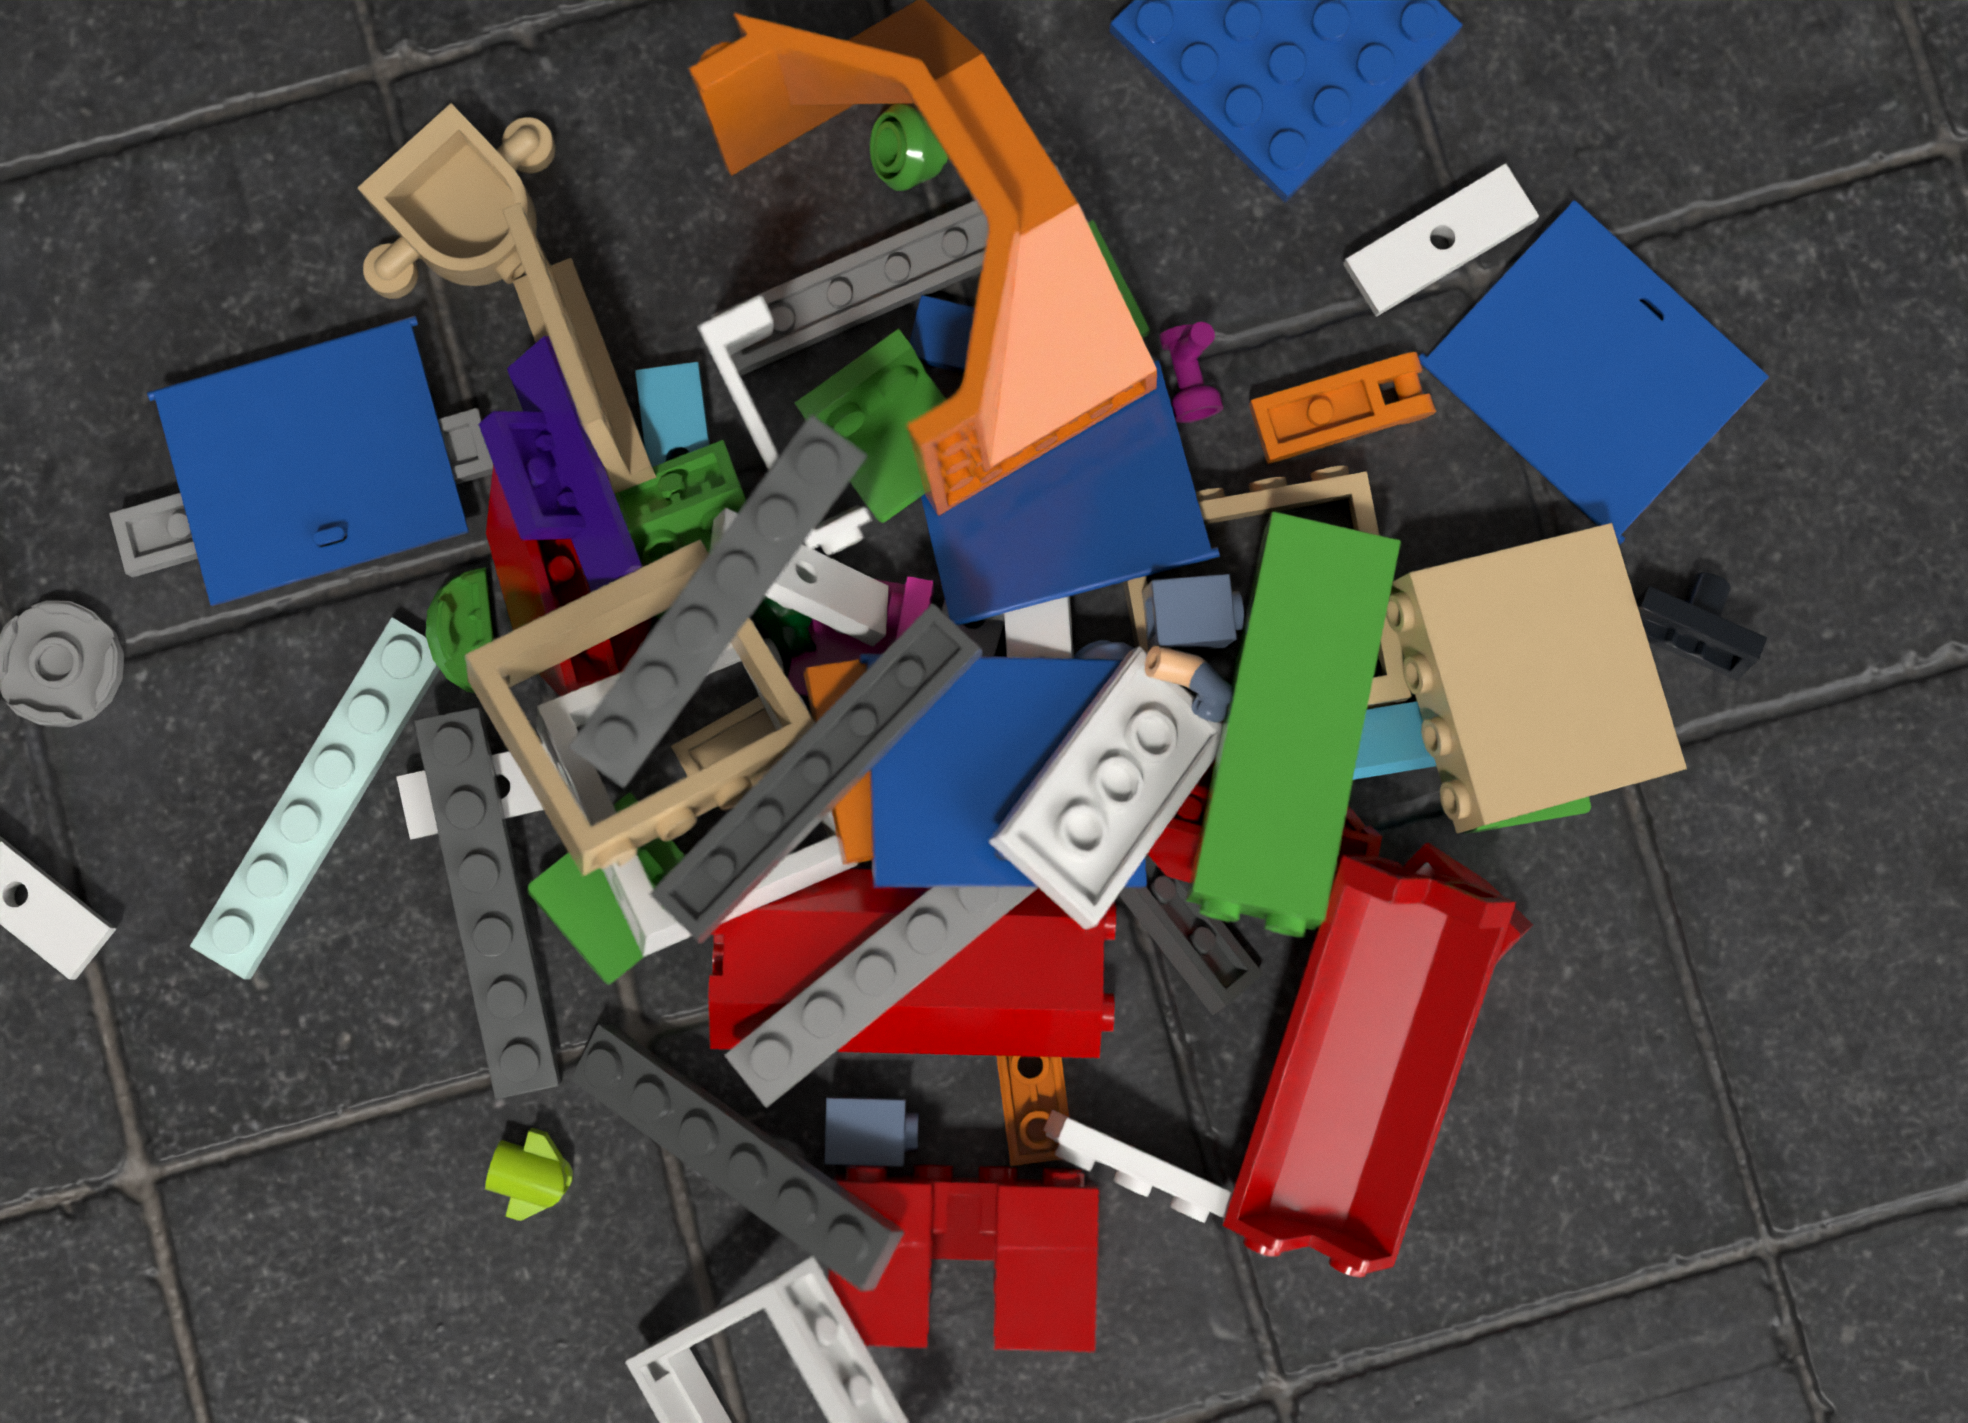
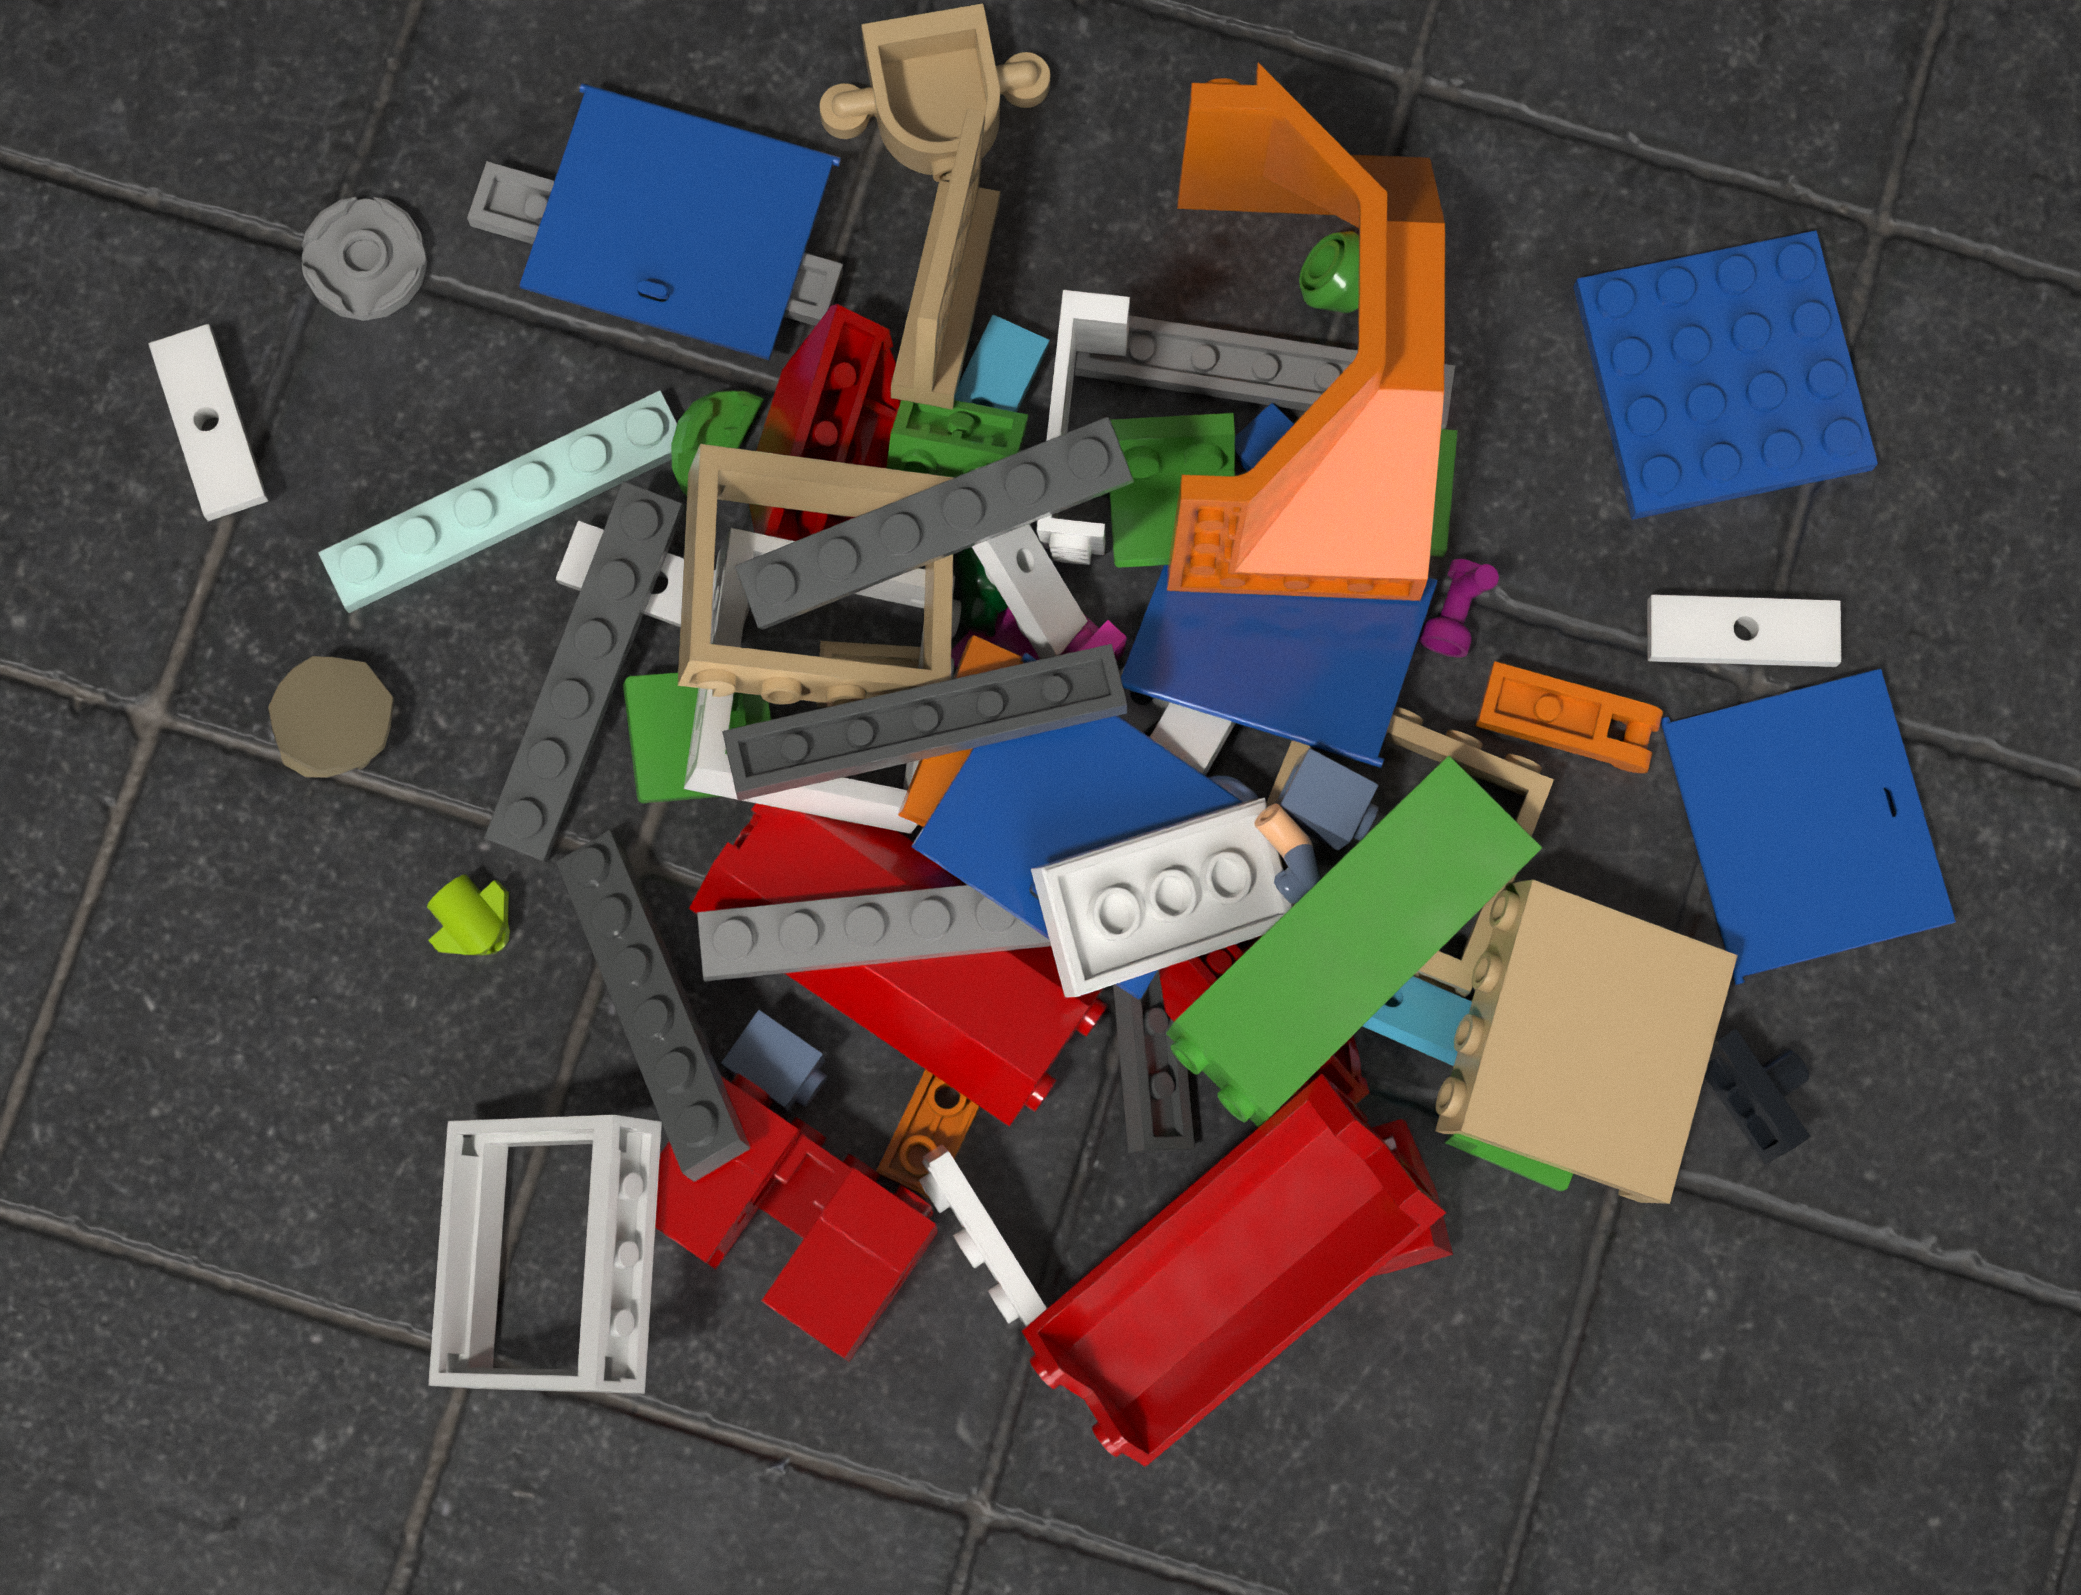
camera: 30 degrees right, 5 degrees down
dark purple bracket [478,336,642,592] -> none
none -> dark tan hat [268,656,394,778]

